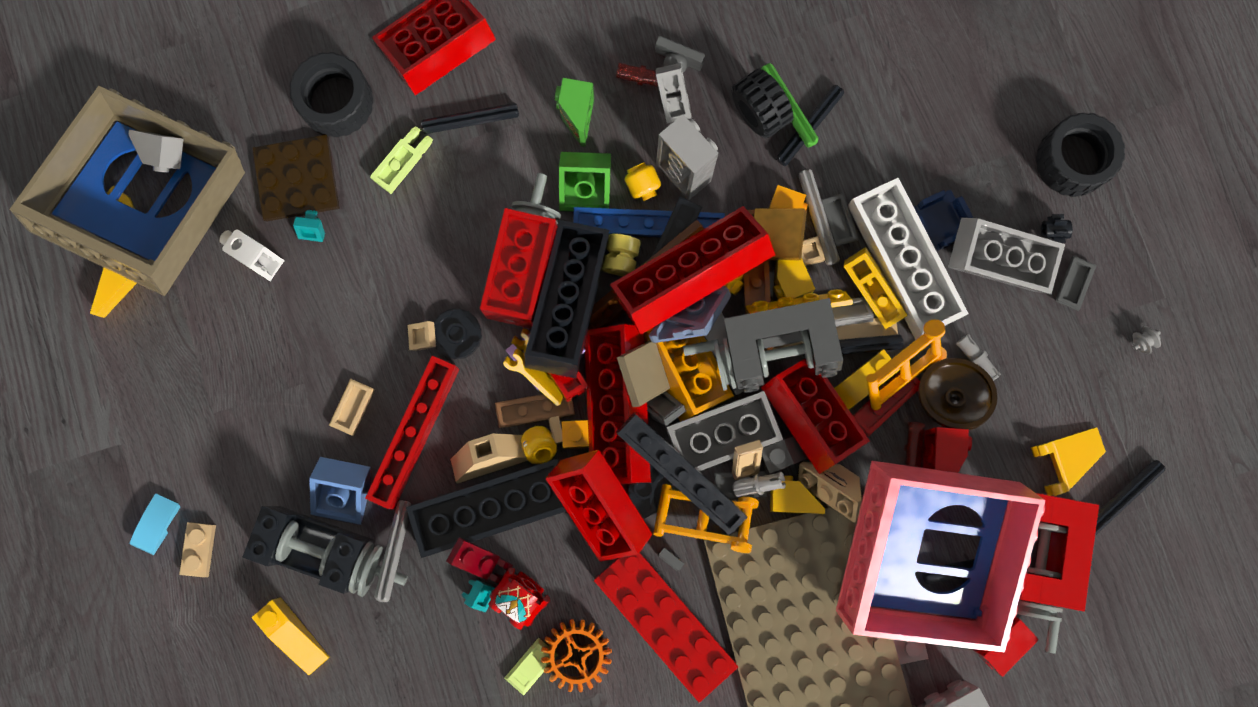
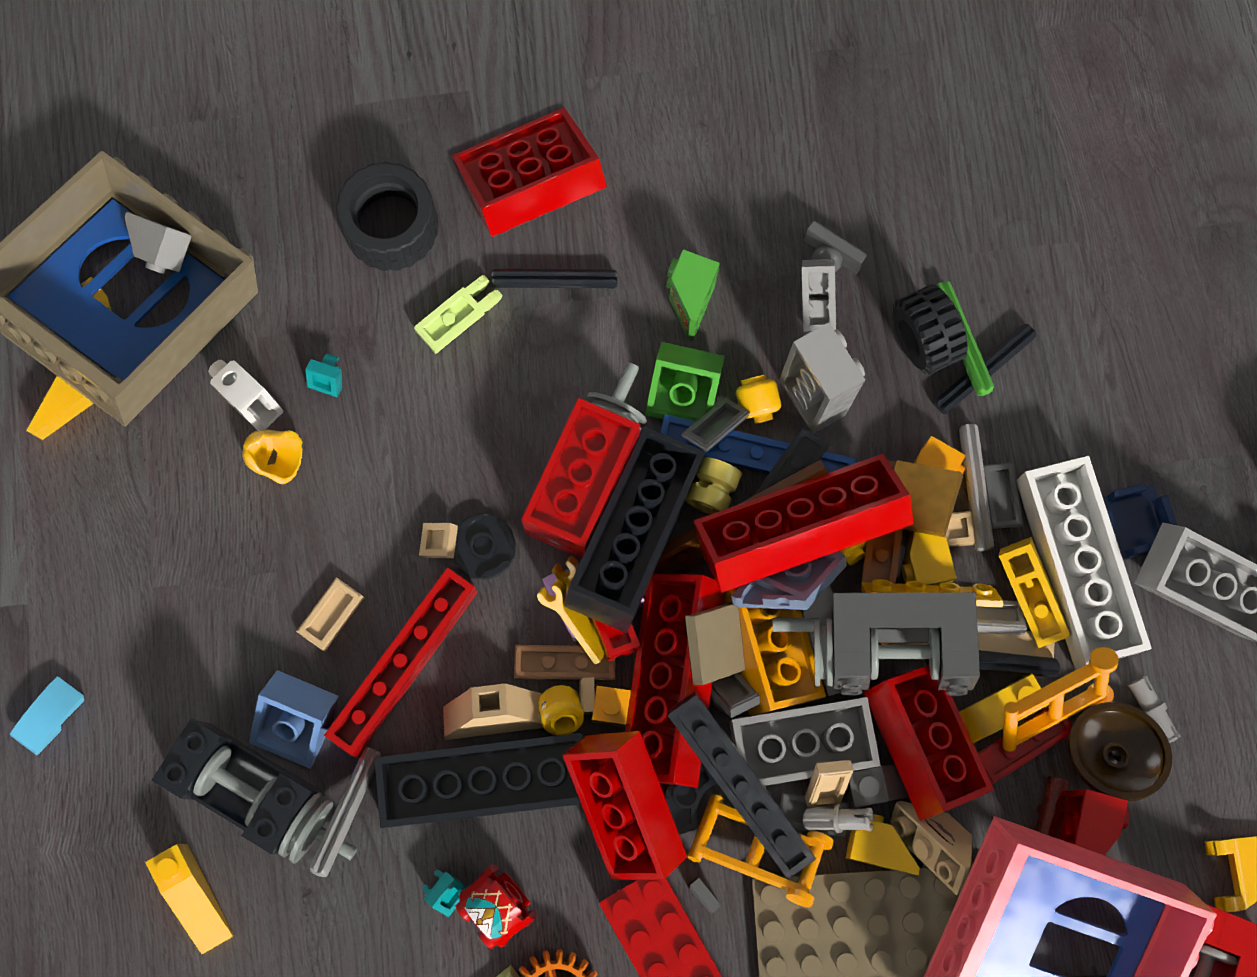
camera: 10 degrees right, 5 degrees down
tan plate [179,522,216,577] -> none
dark brown plate [253,135,340,222] -> none
dark red hinge [446,537,513,583] -> none
clear red pin [616,62,659,87] -> none
none -> yellow hair [242,430,303,484]
none -> dark grey tile [682,398,750,452]

